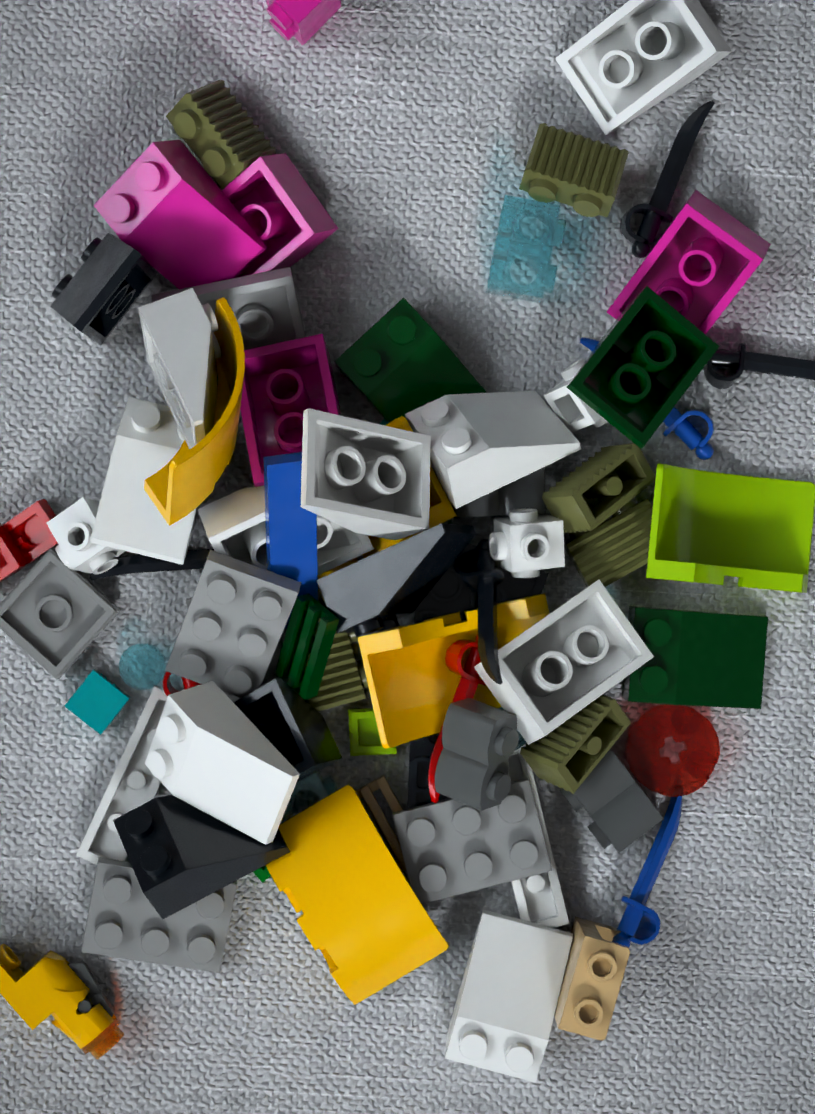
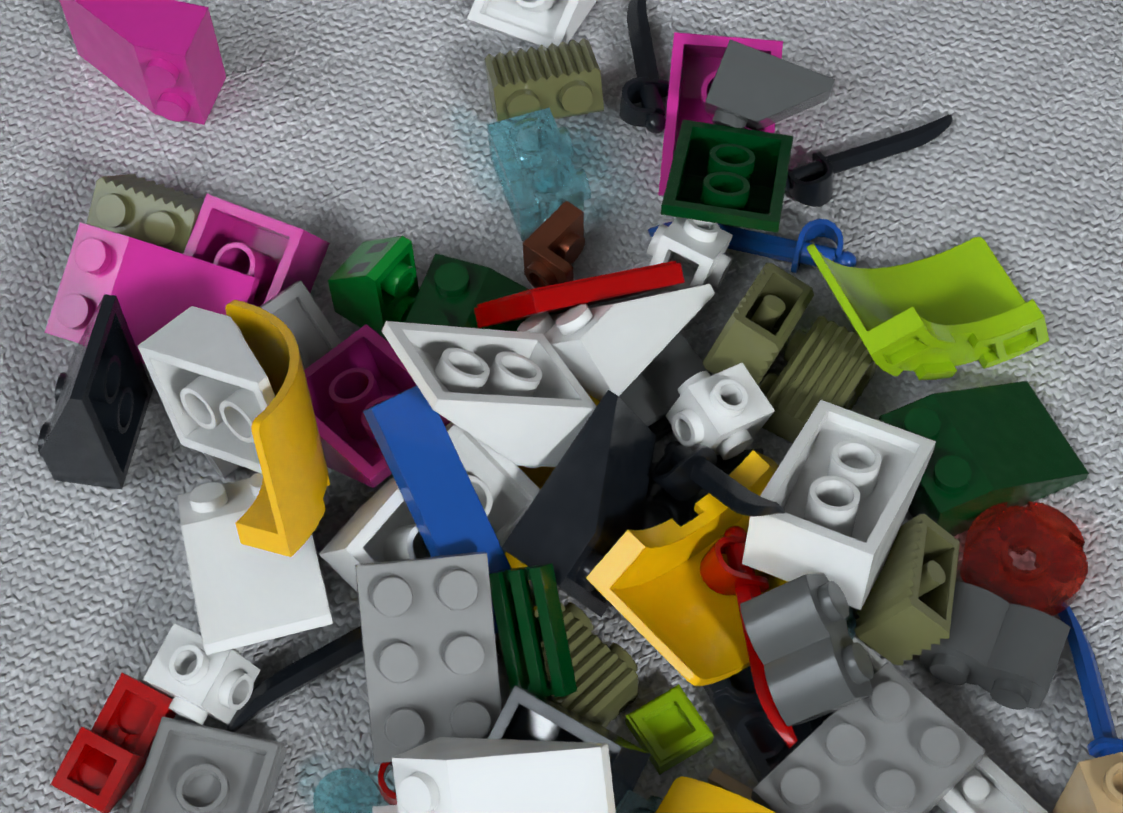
camera: 30 degrees left, 30 degrees down
none -> green slope [328,236,419,341]
none -> red tile [474,261,685,328]
none -> copper bracket [522,200,585,288]
none -> dark grey slope [705,39,835,131]

